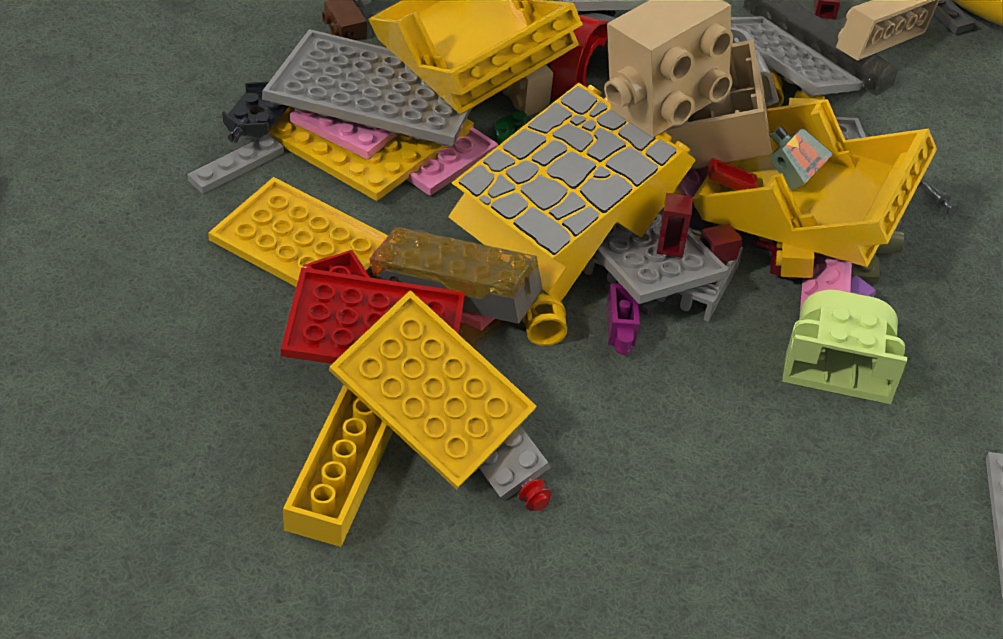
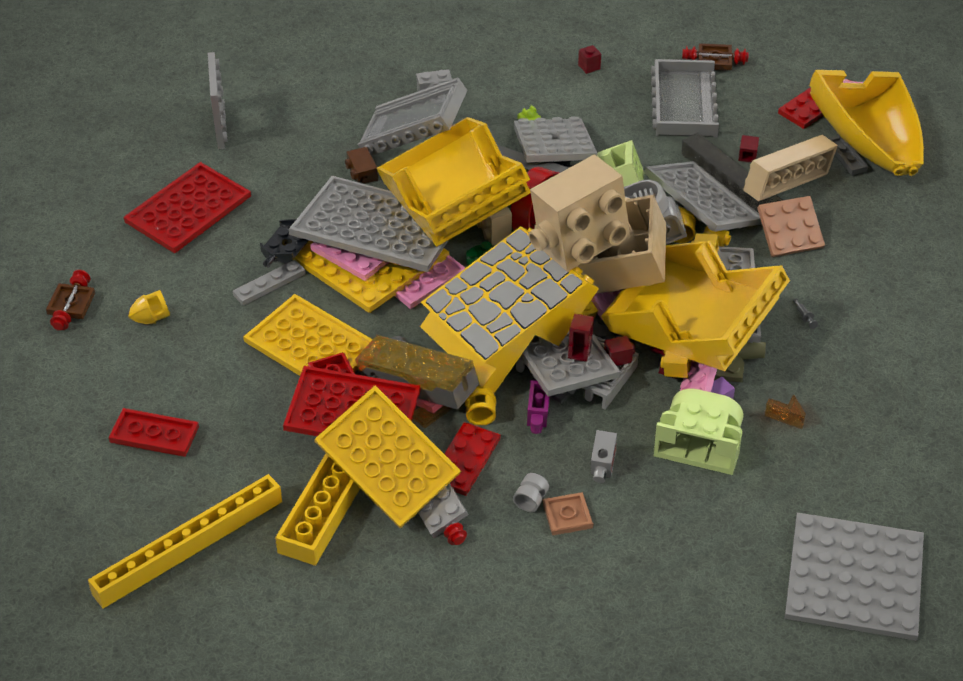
camera: 10 degrees right, 0 degrees up
red tile [708,158,758,190] -> none
torso [770,126,833,191] -> none
none -> yellow brick [88,474,282,609]
none -> red plate [108,408,199,457]
none -> red plate [124,162,251,254]
none -> yellow helmet [128,290,170,324]
none -> red plate [444,422,500,496]
none -> light grey wheel [513,473,549,512]
none -> nougat tile [543,492,593,536]
none -> light grey torso [591,430,617,483]
none -> nougat plate [757,196,825,257]
none -> clear orange slope [764,395,806,429]

